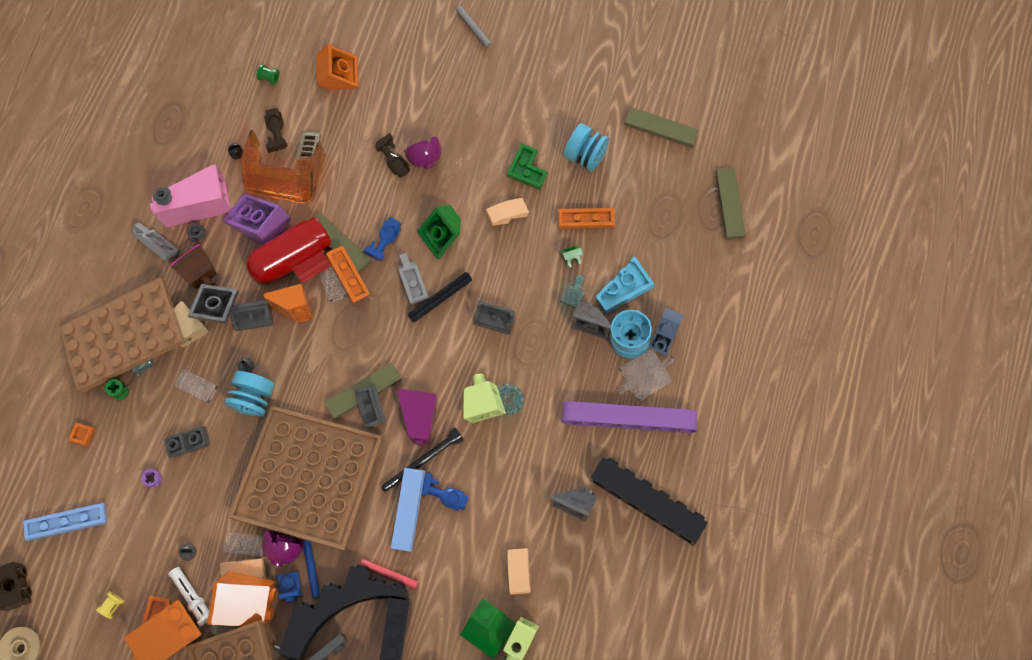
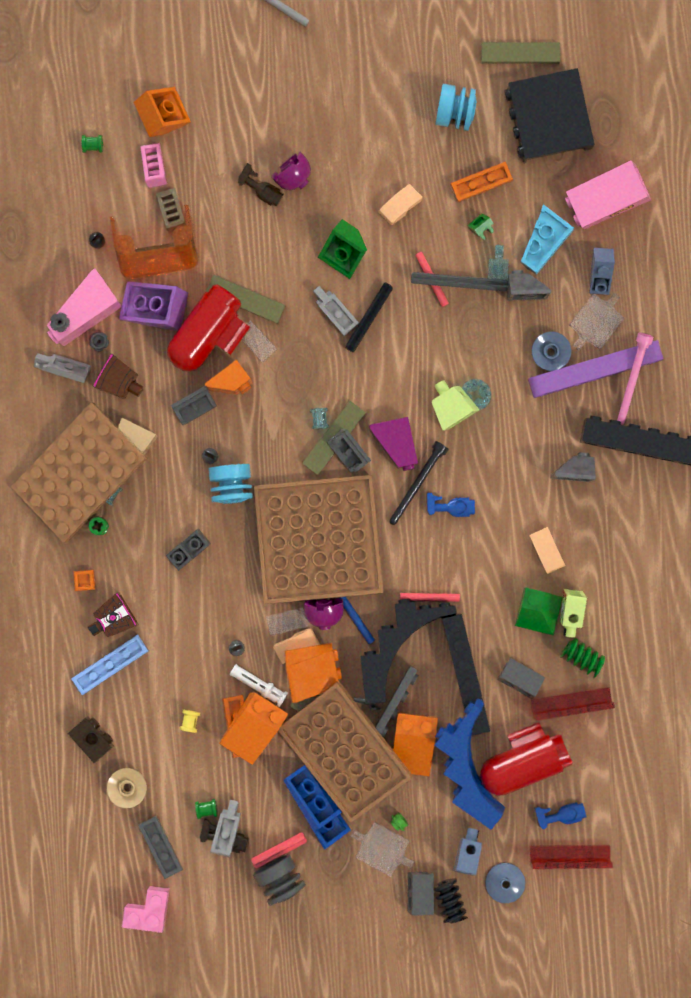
camera: 20 degrees left, 15 degrees up
medium lavender bush [141,469,162,488] -> none
clear plate [173,369,218,404] -> none
flat silver slope [188,284,238,324] -> none
dark brown piece [264,108,288,153] -> none
blue bracket [278,571,303,603] -> none
orange plate [326,245,370,304] -> none
blue piece [363,217,401,261] -> none
light blue tile [391,468,425,552] -> none
dark grey hinge [473,301,515,335] -> none
green plate [507,143,548,190] -> none
medium azure wheel [610,310,652,359] -> none
olive tile [716,168,746,239] -> none
none -> torso [88,593,139,637]
none -> bright pink slope [140,143,167,188]
none -> clear light blue bush [310,408,329,429]
none -> dark grey axle [411,272,508,291]
none -> coral bar [415,252,449,307]
none -> black panel [505,68,595,163]
none -> sand blue dish [532,332,571,371]
none -> bright pink slope [565,160,651,229]
none -> bright pink piece [617,333,653,425]

